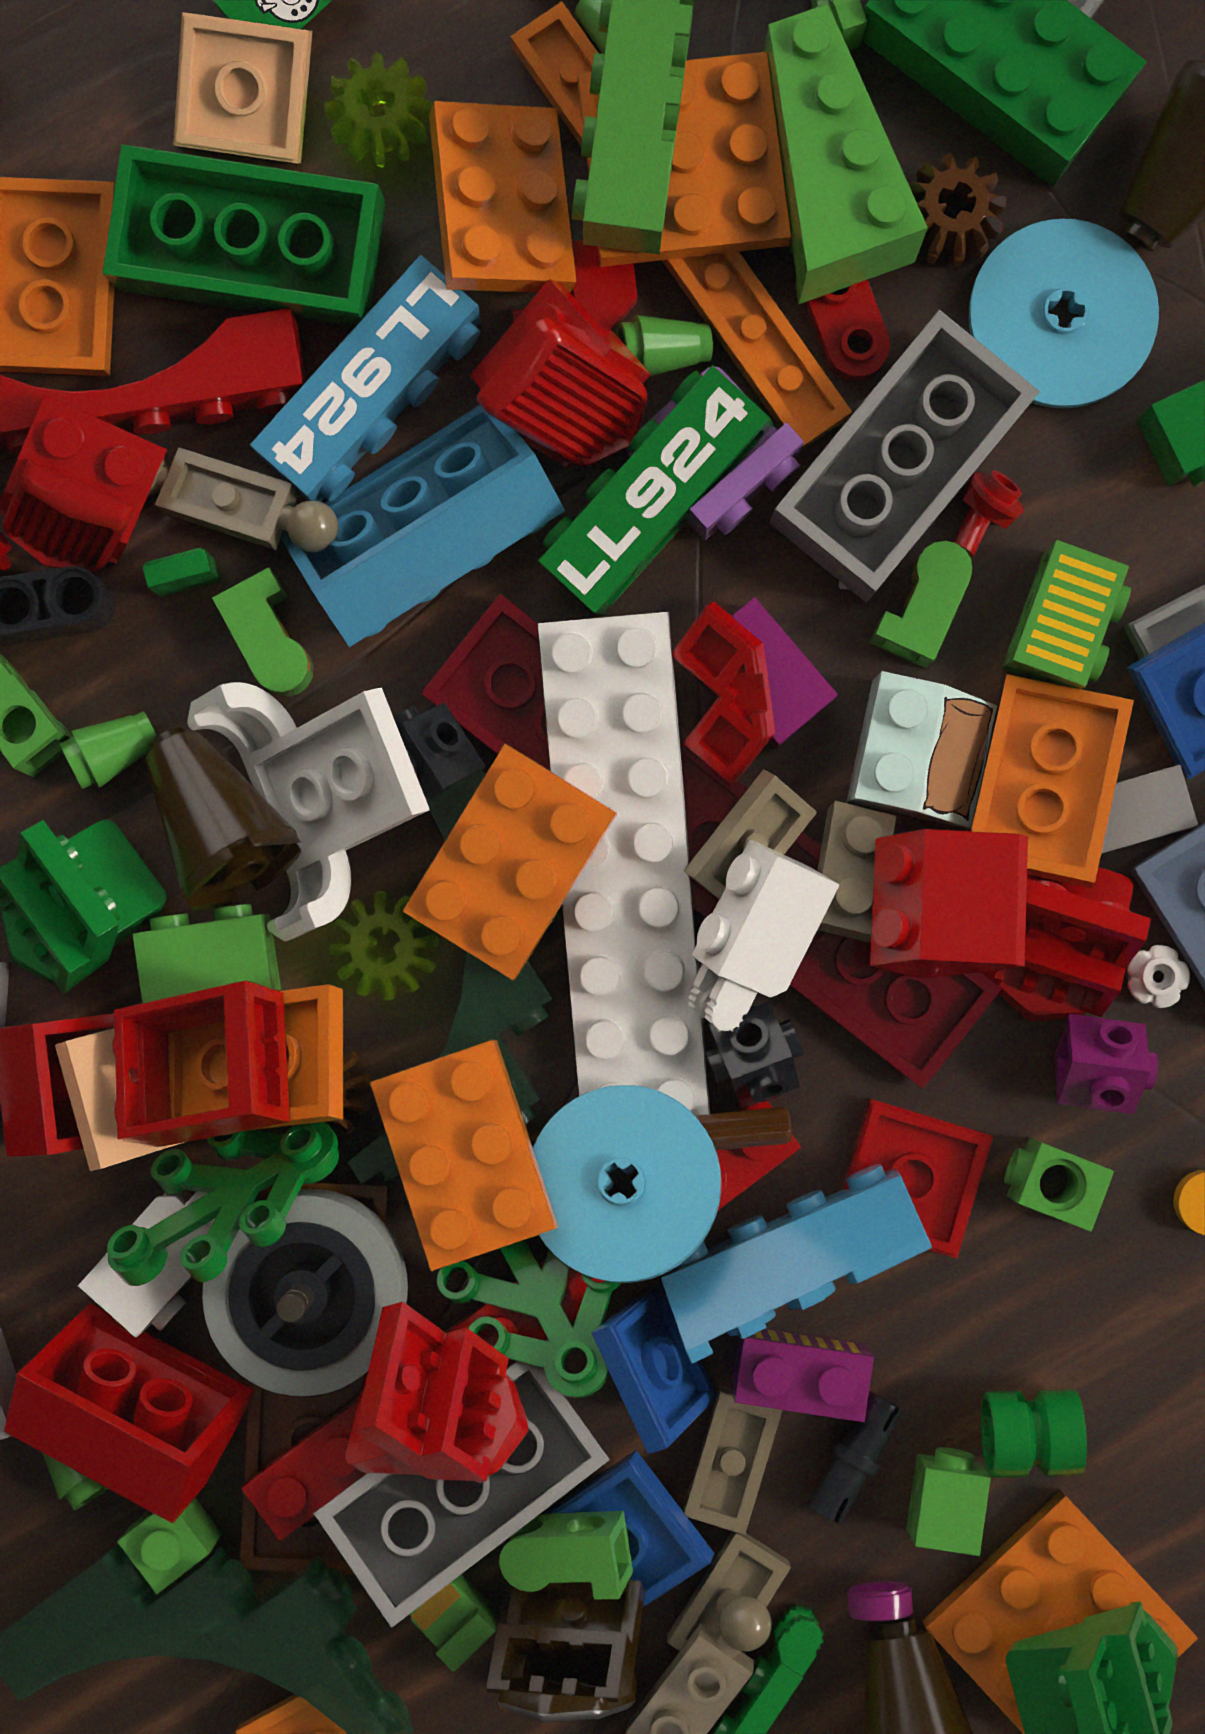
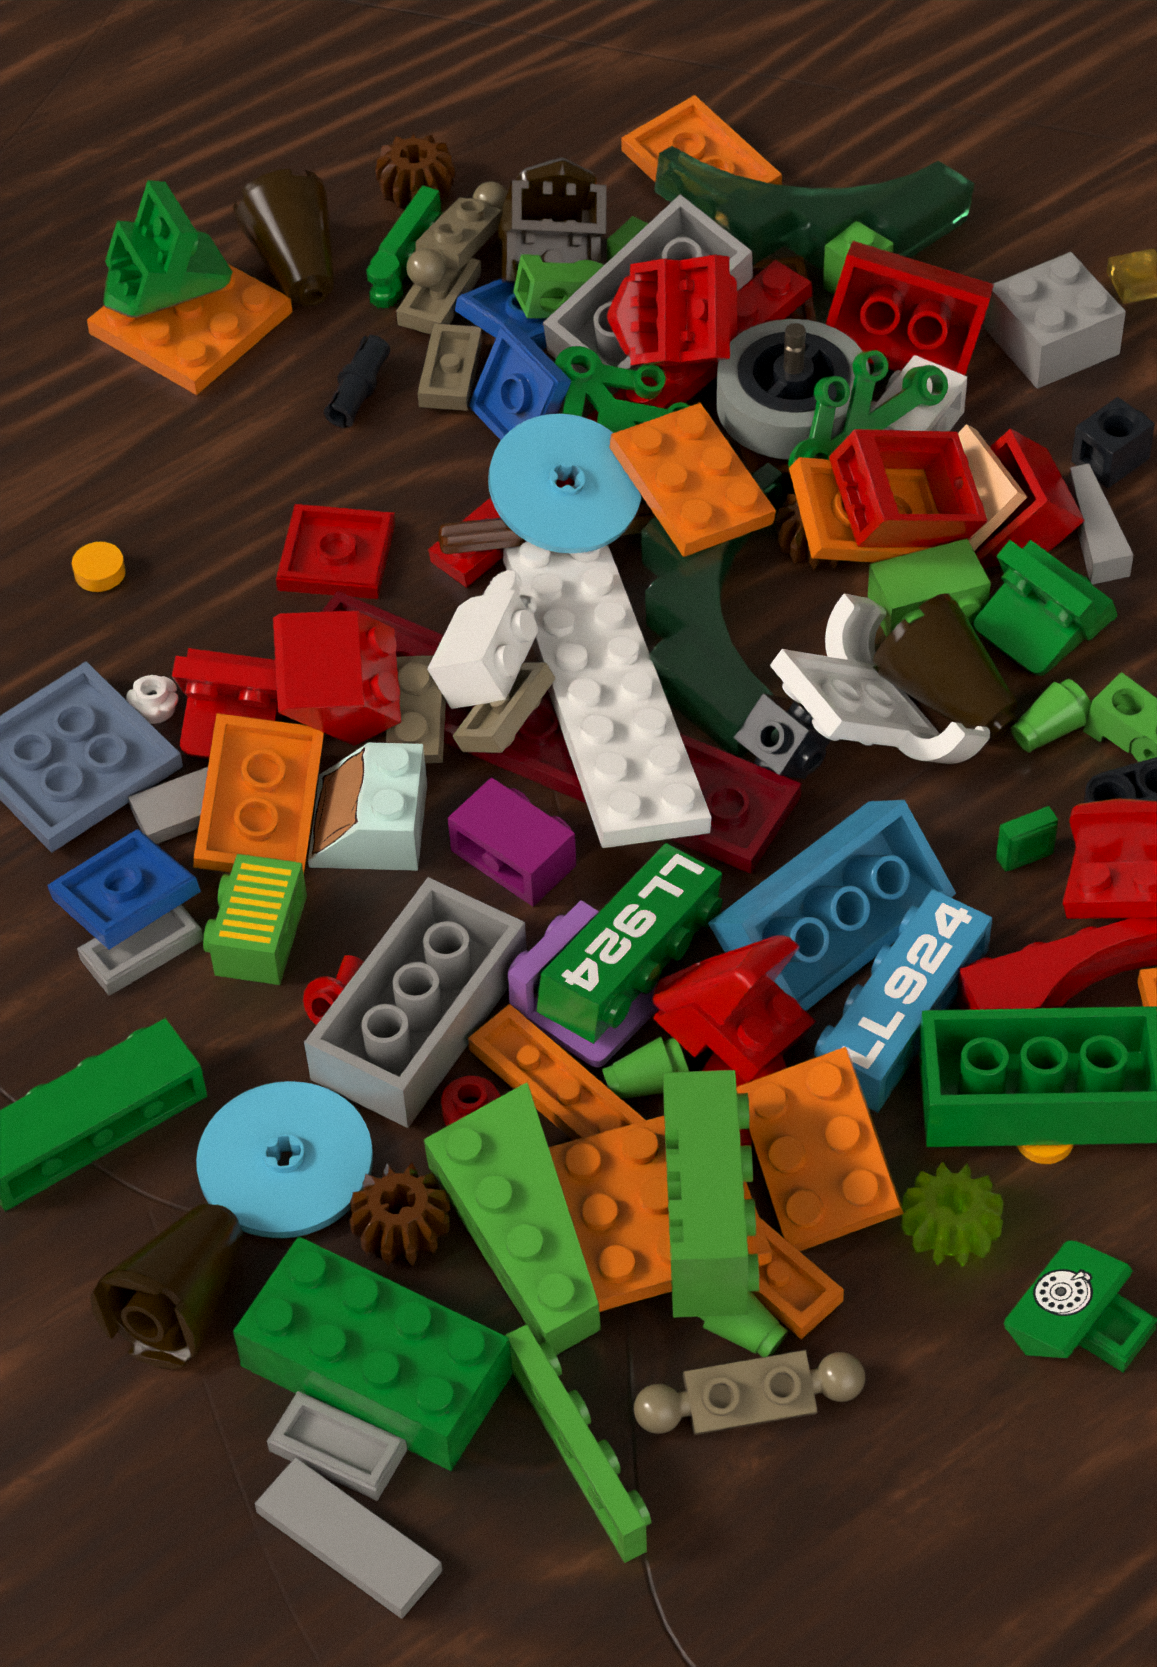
camera: 175 degrees right, 35 degrees down
dark tan plate [147,447,338,552] -> none
light nougat tile [173,12,312,163] -> none
bright green leg [212,568,314,697] -> none
clear neon green gear [330,891,440,1000] -> none
orange plate [403,744,618,980] -> none
dark azure wedge [661,1164,932,1364] -> none
red tile [672,602,775,785] -> none
black brick [705,1001,804,1110] -> none
magenta brick [730,1328,874,1422] -> none
magenta tile [847,1581,914,1621] -> none
bright green leg [869,541,973,669] -> none
bright green brick [906,1447,991,1556] -> none
green wheel [980,1389,1087,1478] -> none
bright green brick [1004,1137,1114,1232] -> none
magenta brick [1054,1014,1158,1114] -> none

